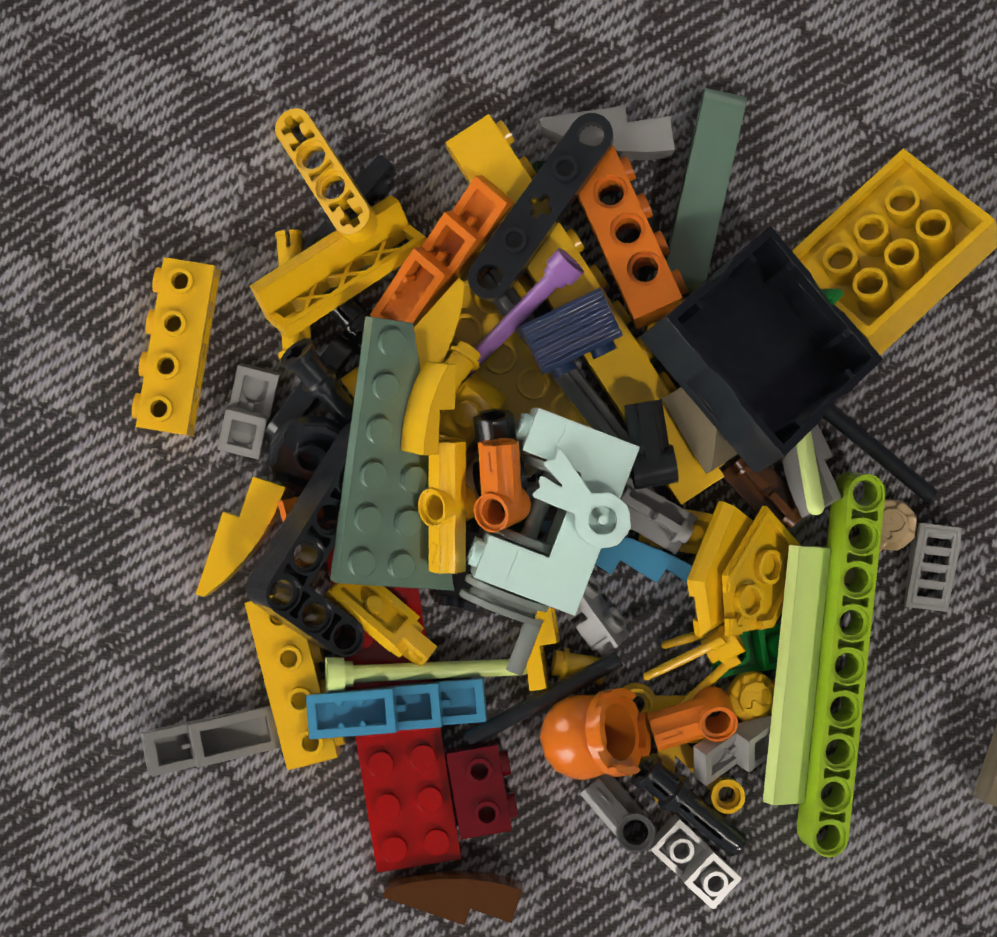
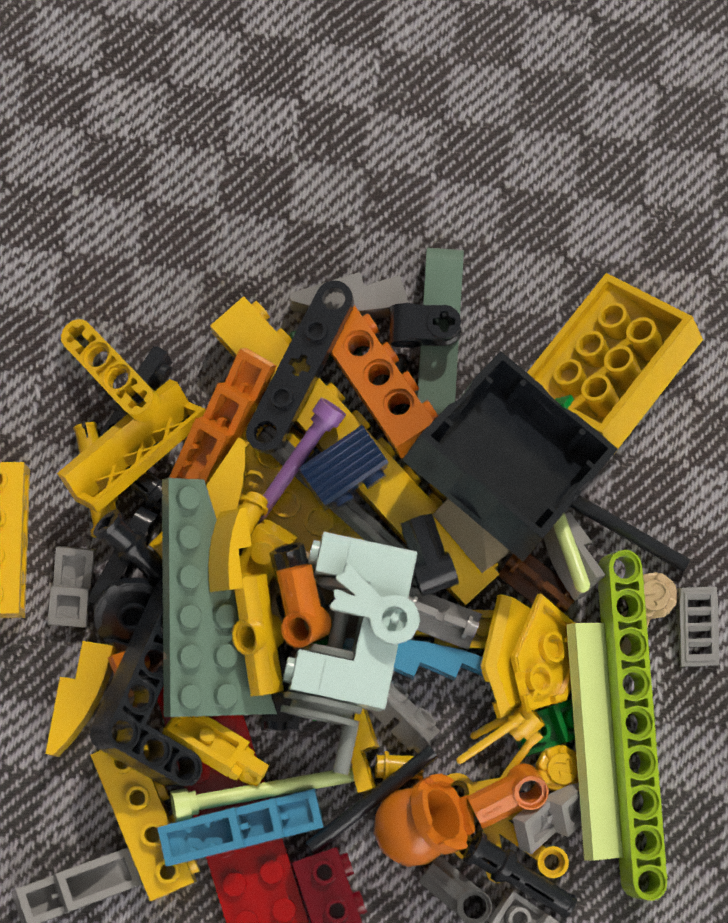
camera: 10 degrees left, 10 degrees down
none -> black piece [389,303,461,348]

